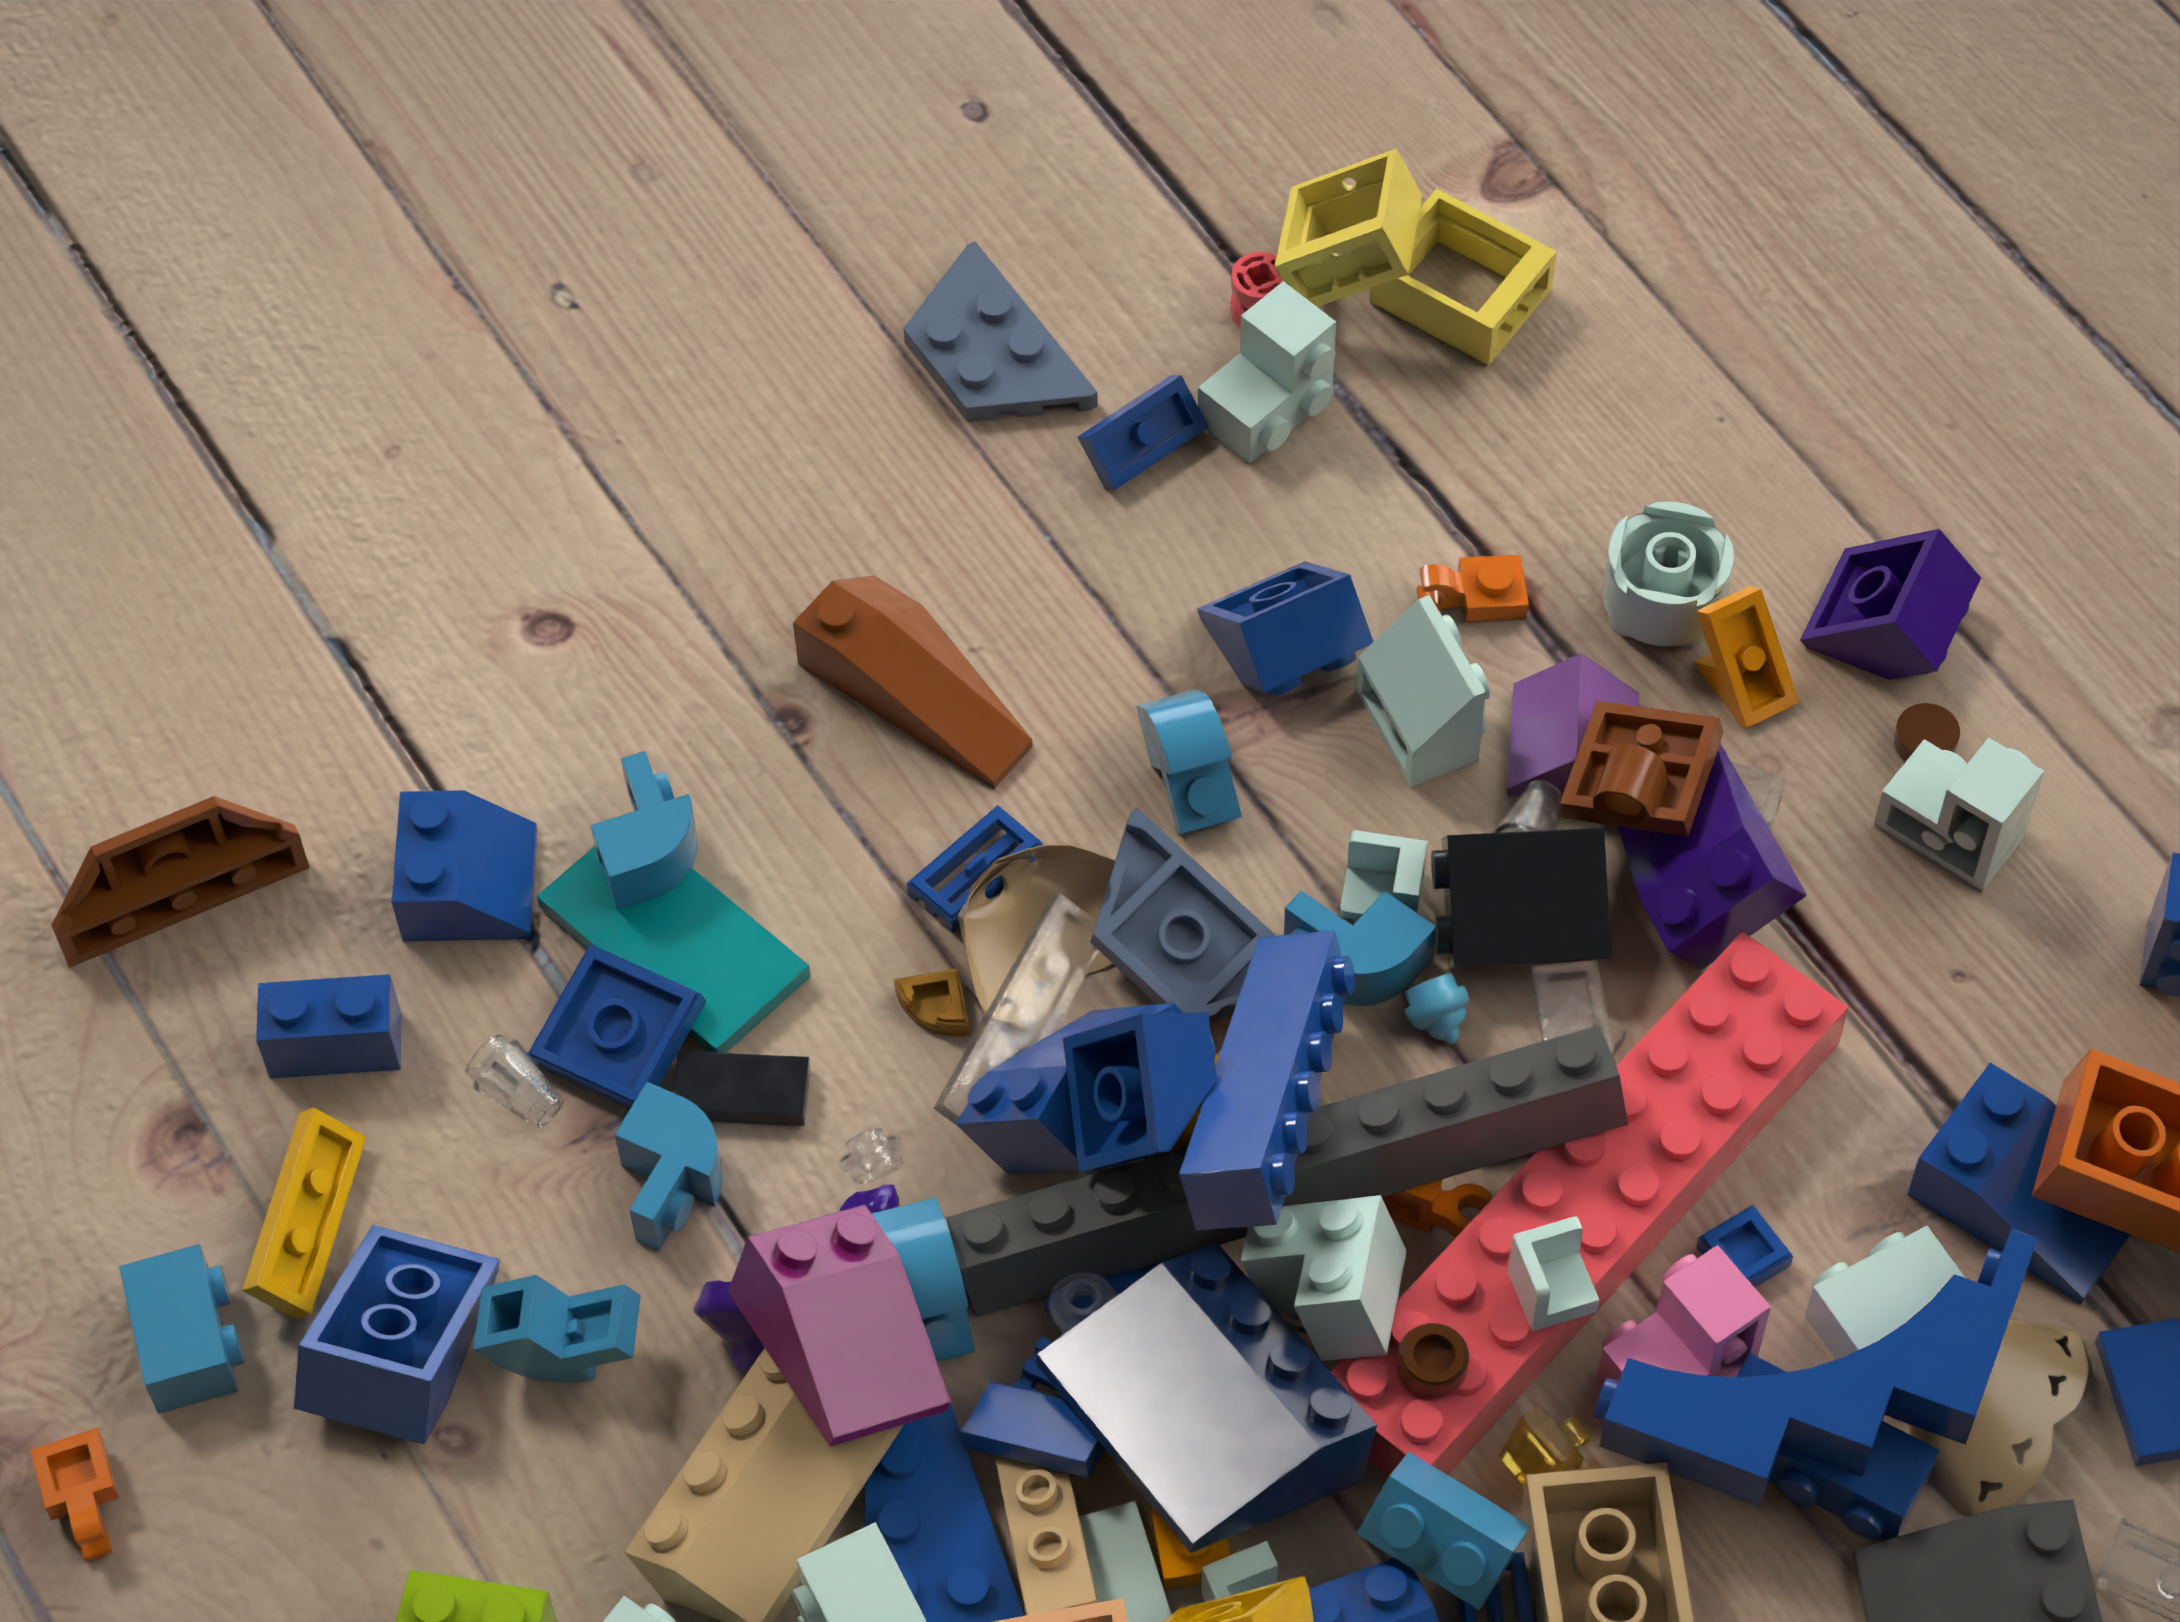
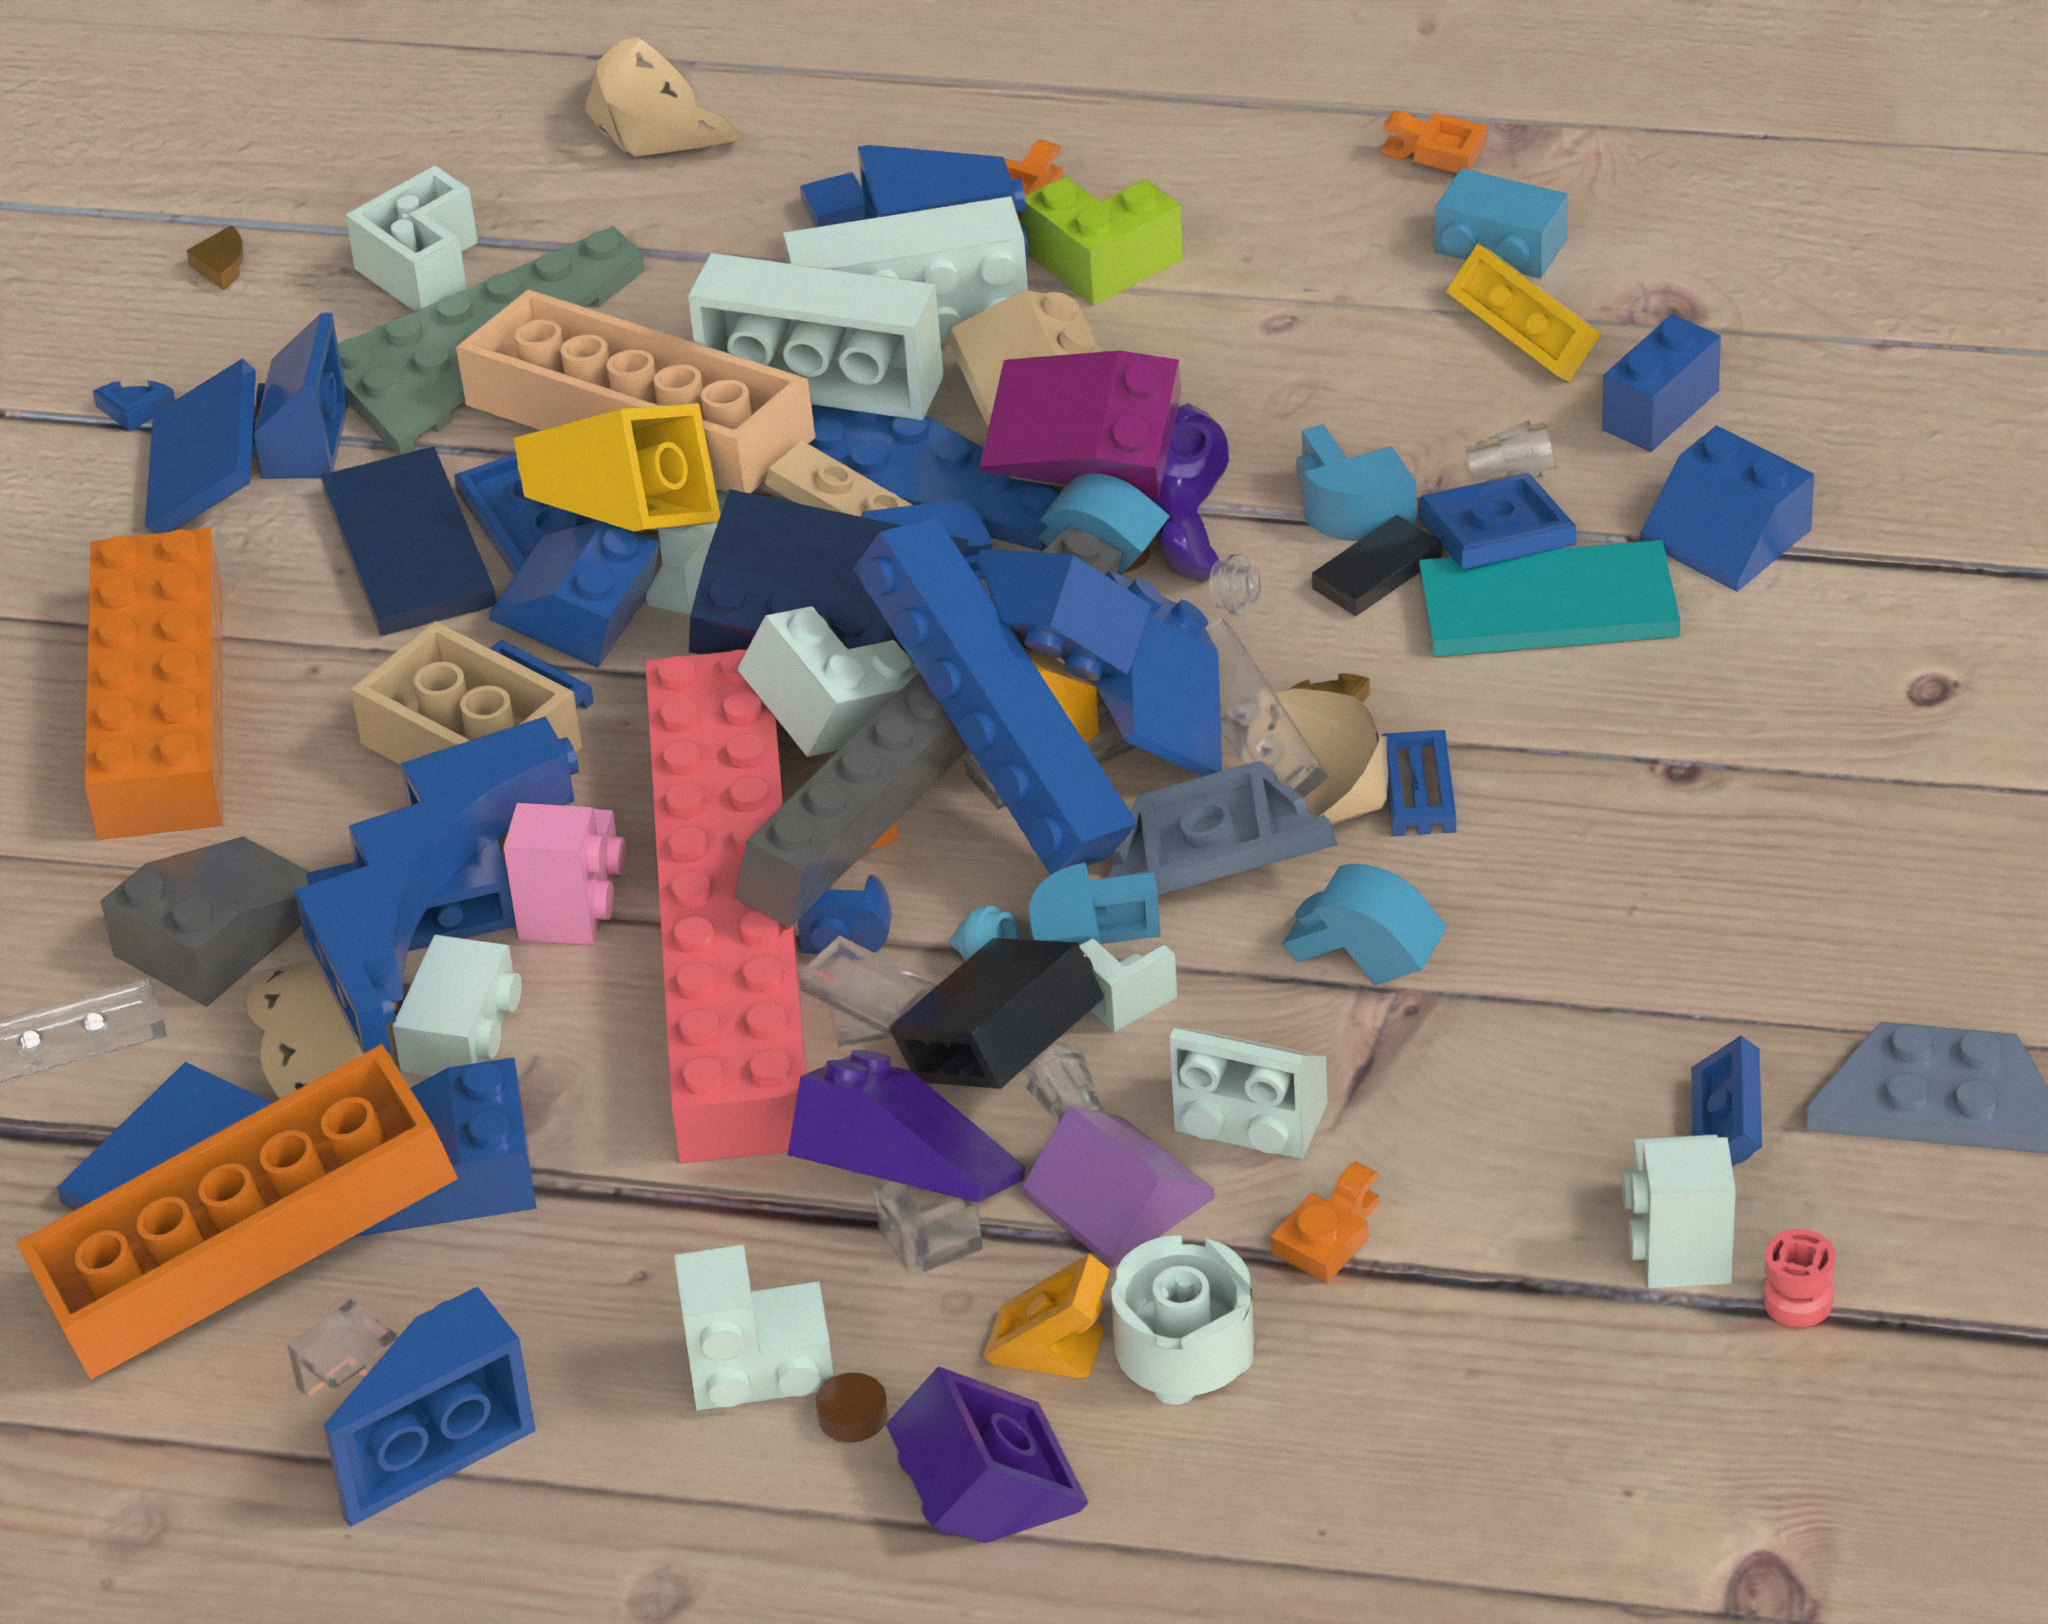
camera: 135 degrees right, 15 degrees down
dark orange wedge [51,796,310,968] -> none
blue slope [294,1225,500,1445] -> none
dark azure brick [473,1275,641,1382] -> none
dark azure brick [590,751,698,910] -> none
dark orange wedge [793,575,1033,789] -> none
blue slope [1197,561,1374,695] -> none
light yellow window [1274,148,1422,307] -> none
dark azure brick [1356,1452,1531,1610] -> none
light yellow window [1369,188,1557,366] -> none
reddish brown tile [1398,1323,1469,1397] -> none
clear yellow tile [1498,1406,1592,1487] -> none
light aqua panel [1508,1217,1599,1331] -> none
dark orange plate [1560,701,1724,837] -> none
blue tile [1696,1205,1793,1287] -> none

